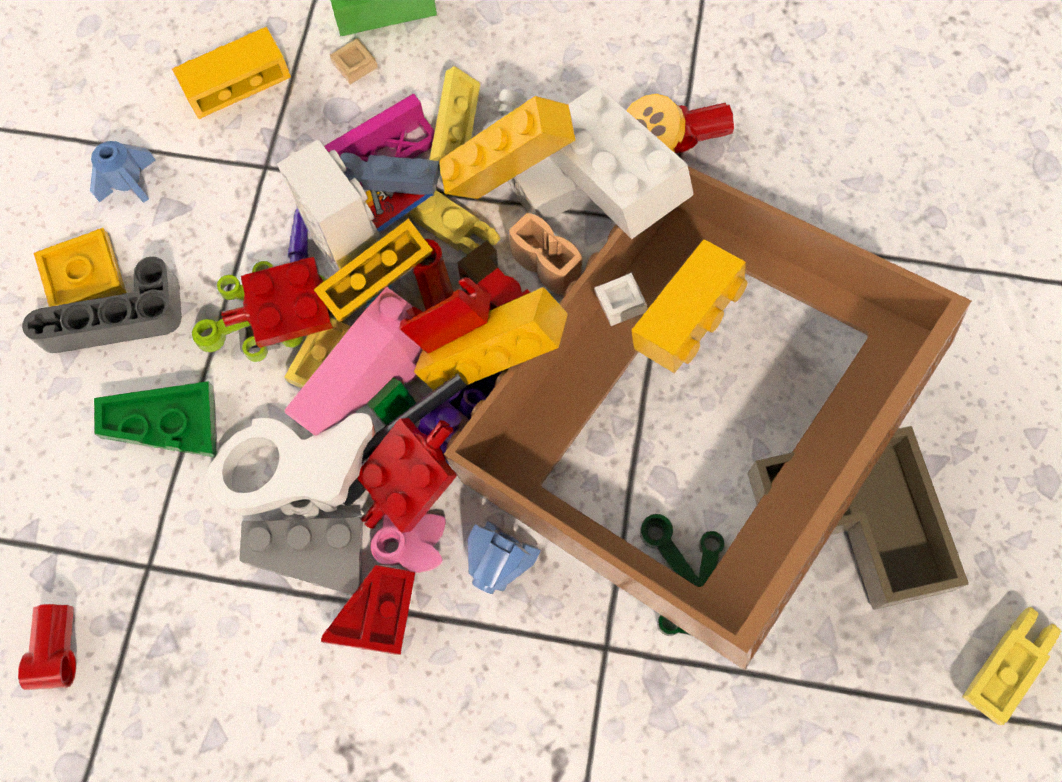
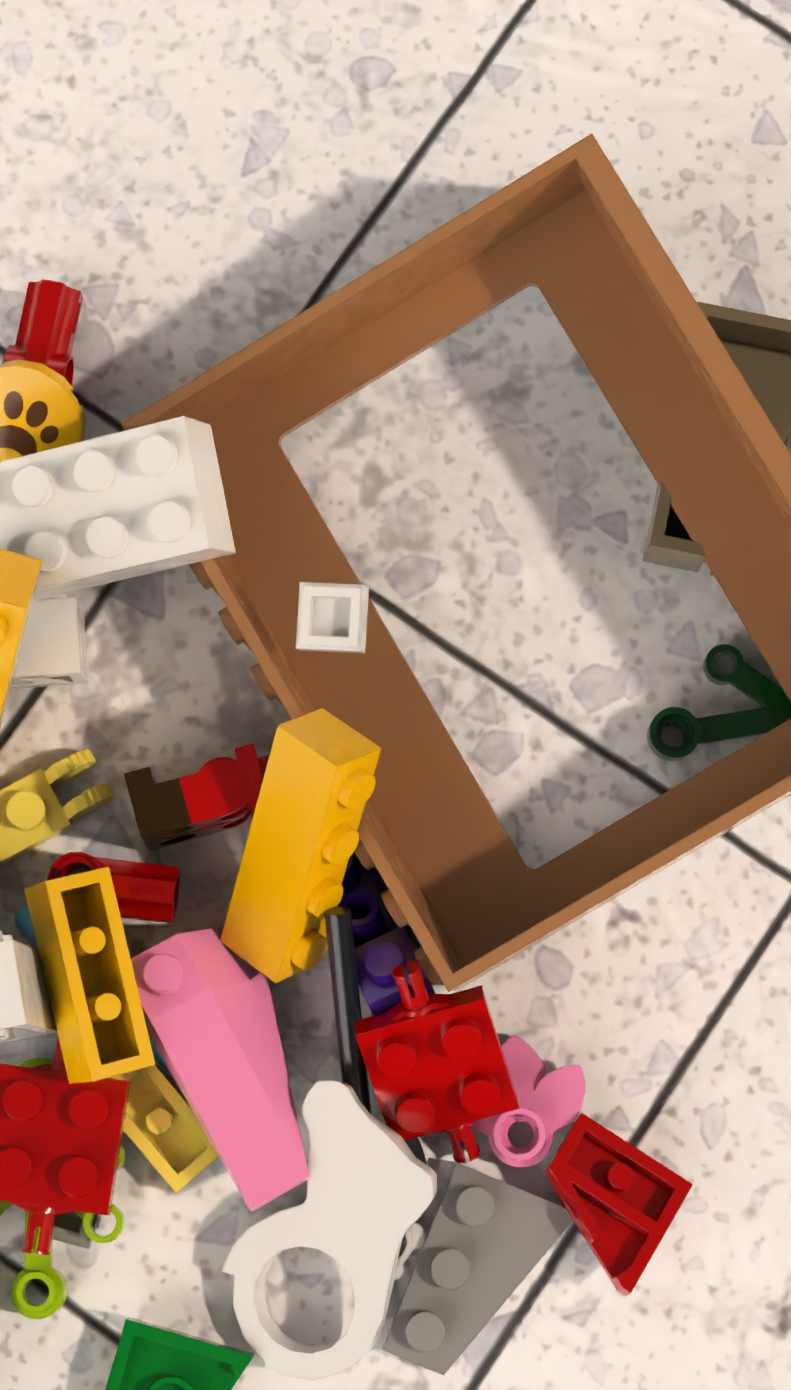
camera: 70 degrees left, 10 degrees up
green tile [366,378,417,426] -> none
red hinge [399,277,491,354] -> none
medium blue brick [468,521,541,594] -> none
light nougat brick [509,213,582,295] -> none
yellow brick [631,239,748,374] -> none

